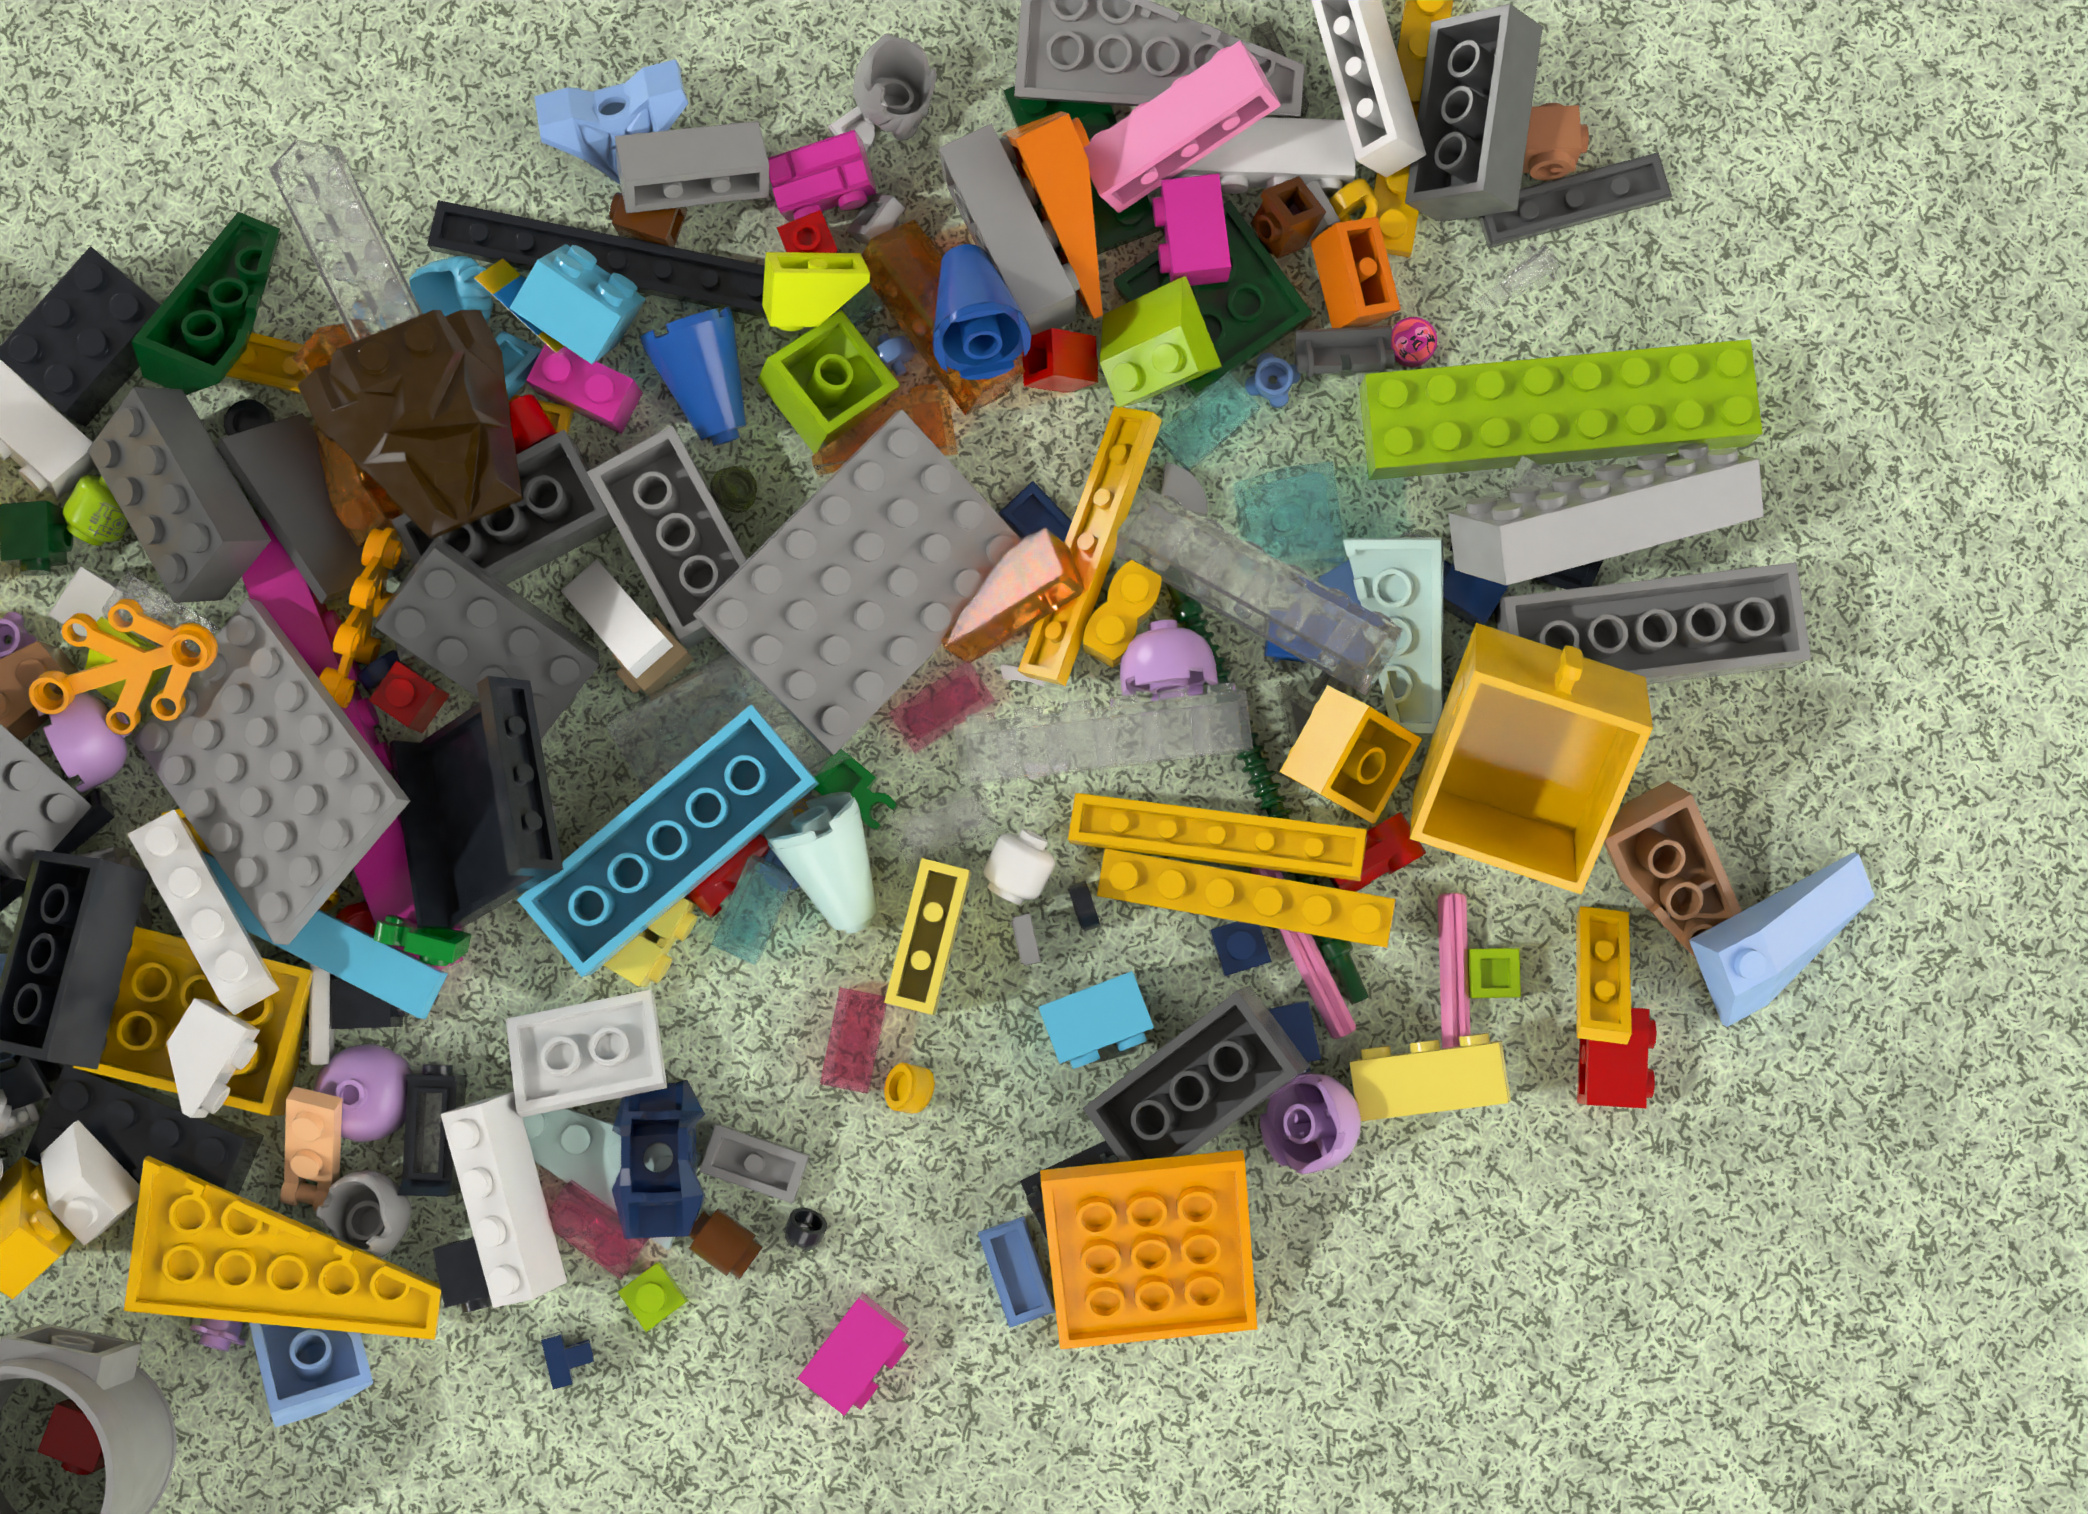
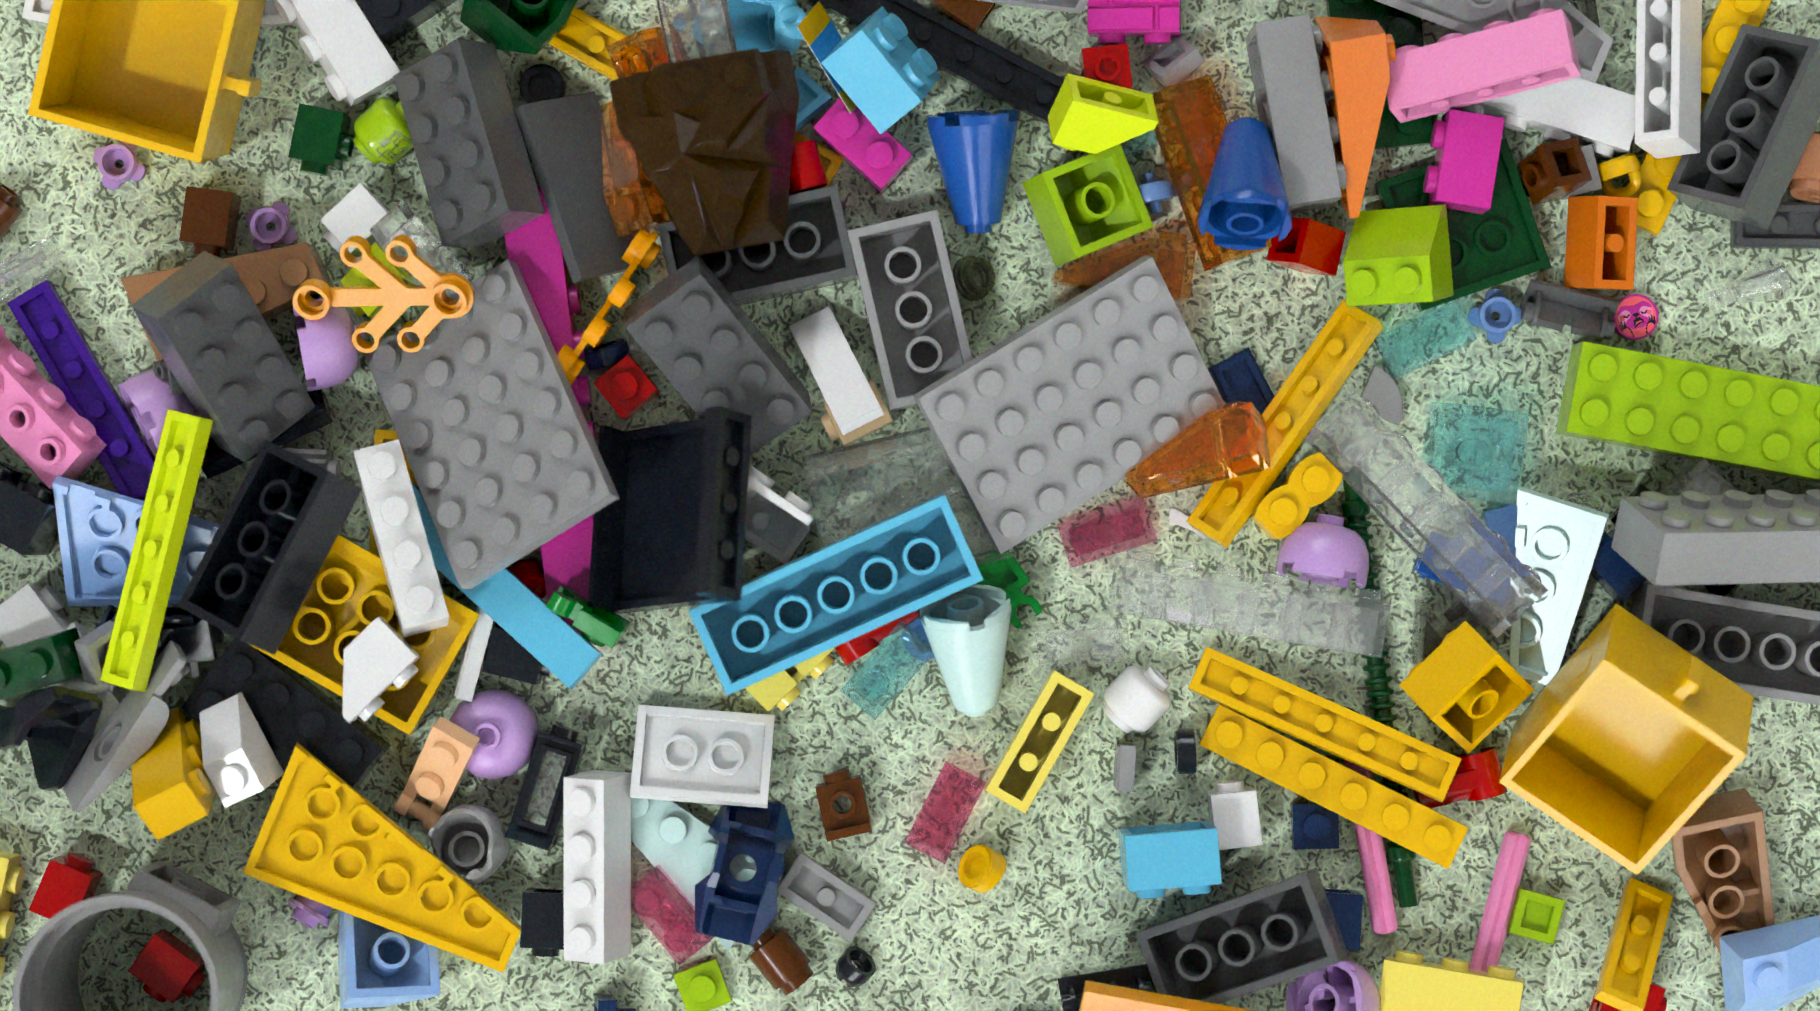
camera: 10 degrees right, 5 degrees up
none -> white bracket [745,465,816,564]
none -> reddish brown brick [815,769,872,841]
none -> white brick [1207,780,1263,850]

